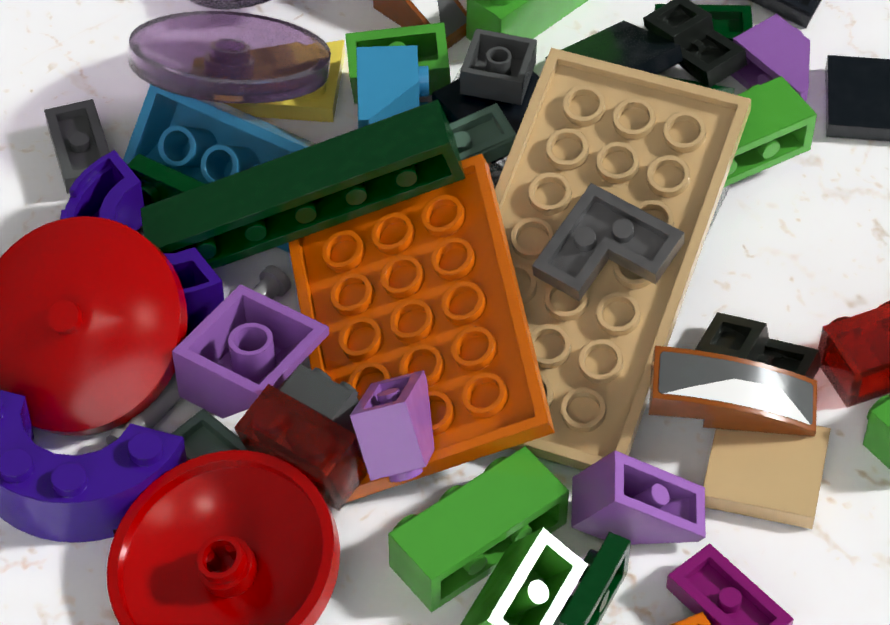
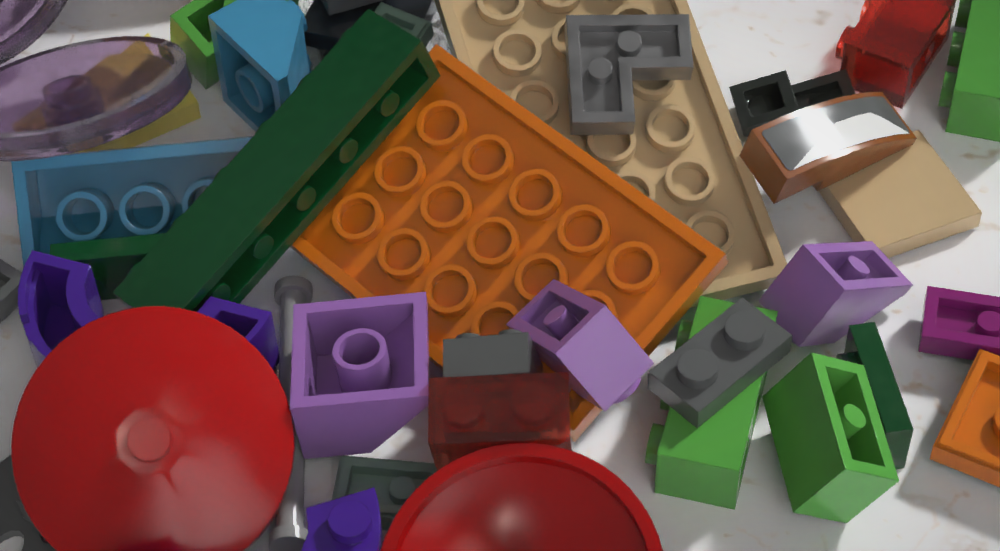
camera: 35 degrees left, 0 degrees up
none -> dark grey plate [648,297,793,428]

